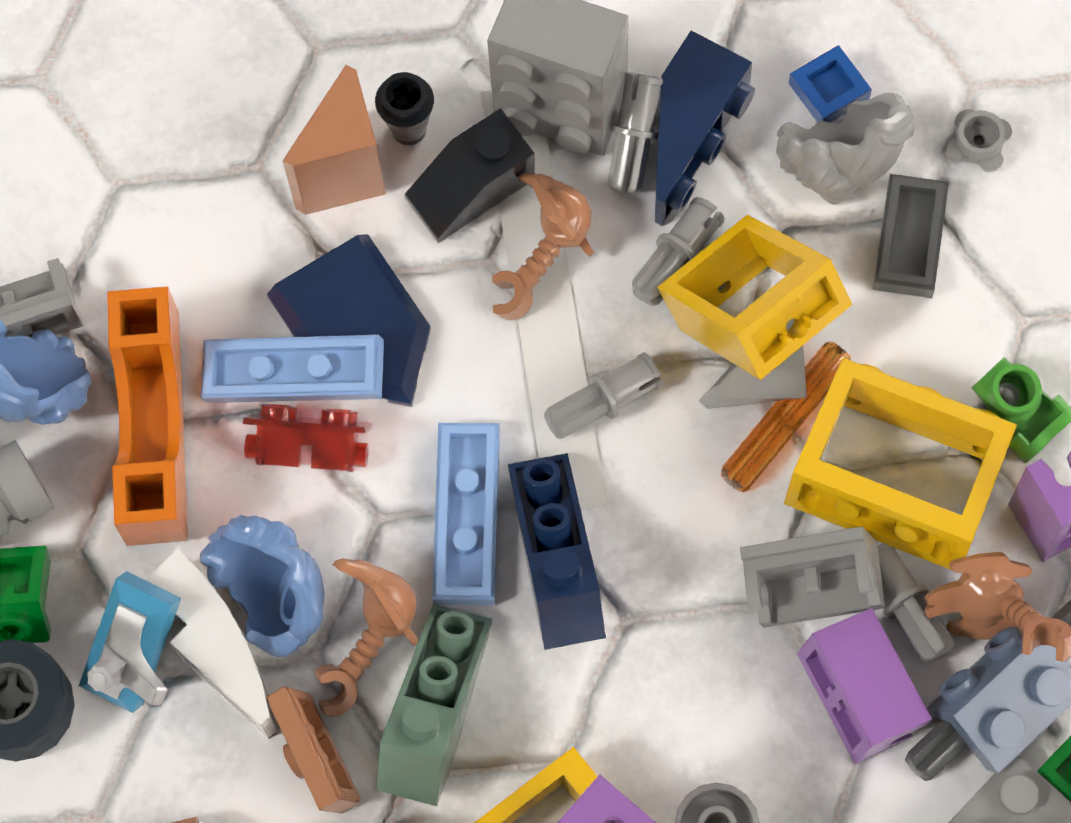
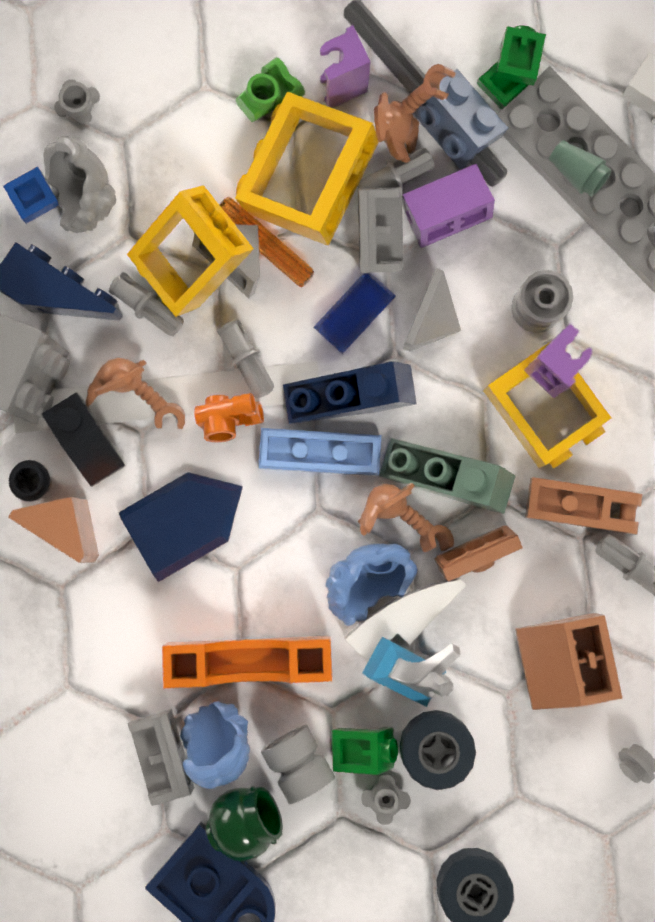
camera: 95 degrees left, 15 degrees up
light blue tile [201,335,384,403] -> none
clear red hinge [243,404,373,472] -> none
light grey axle [608,72,663,193] -> none
dark grey tile [873,174,949,298] -> none
none -> orange plate [194,393,264,442]
none -> clear blue tile [313,273,396,354]
none -> light grey slope [402,268,461,352]

